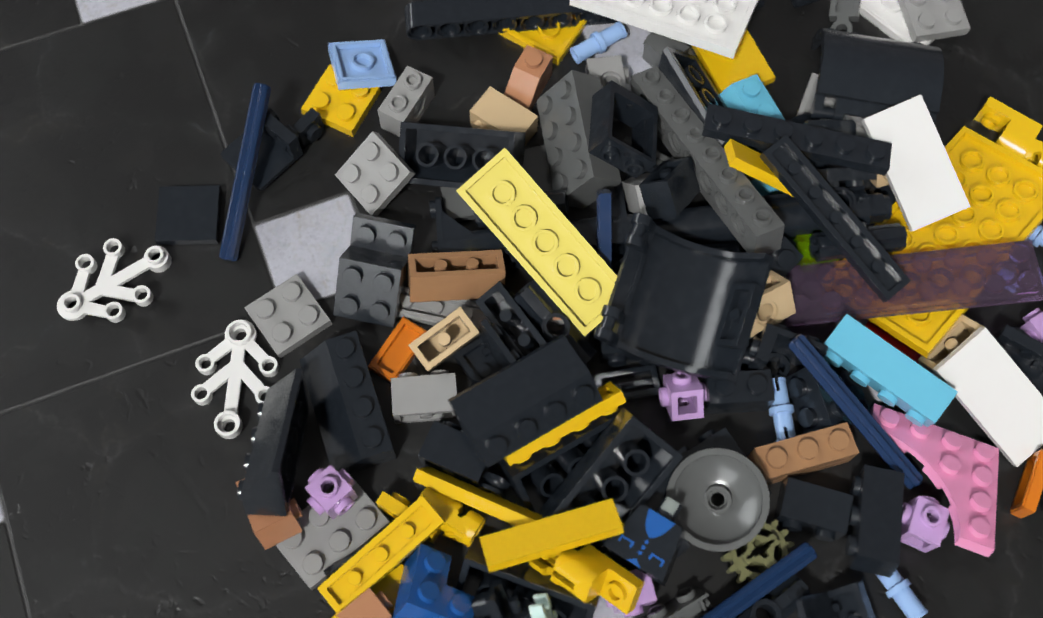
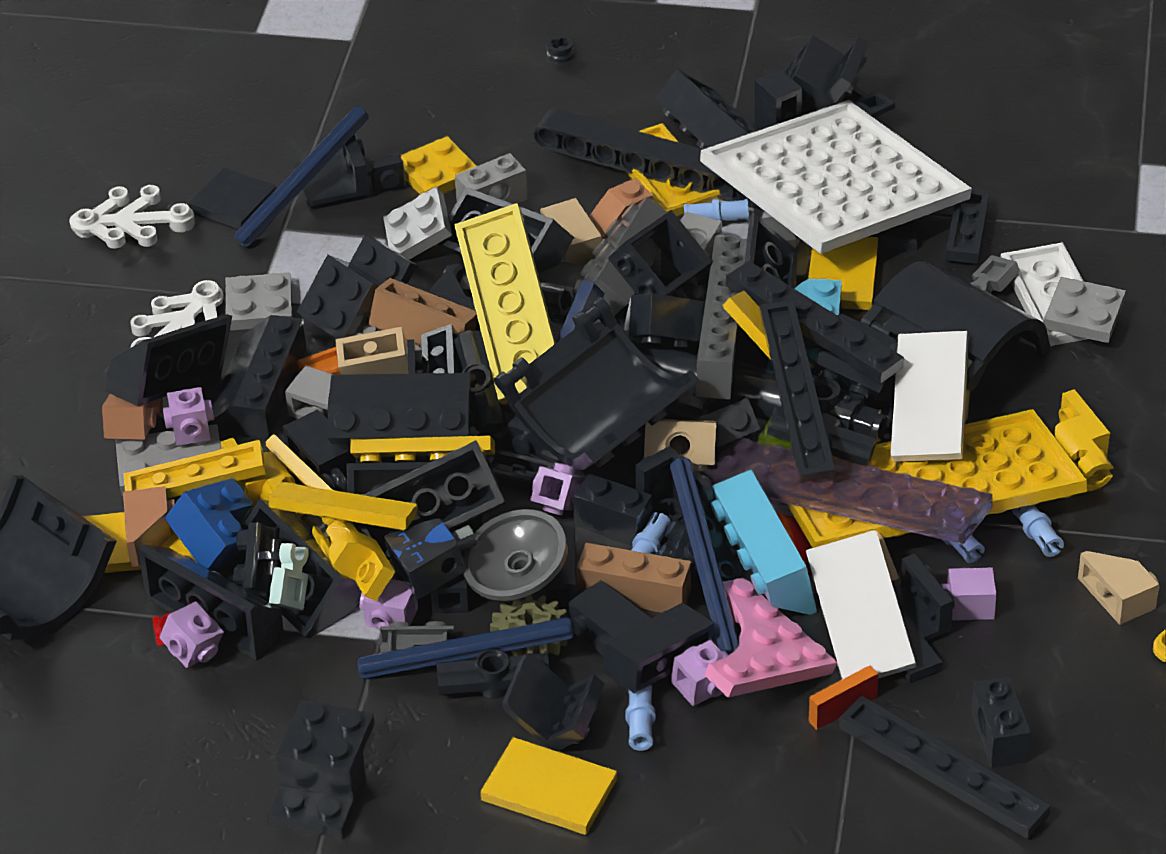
camera: 35 degrees right, 25 degrees down
light blue tile [328,39,396,90] -> none

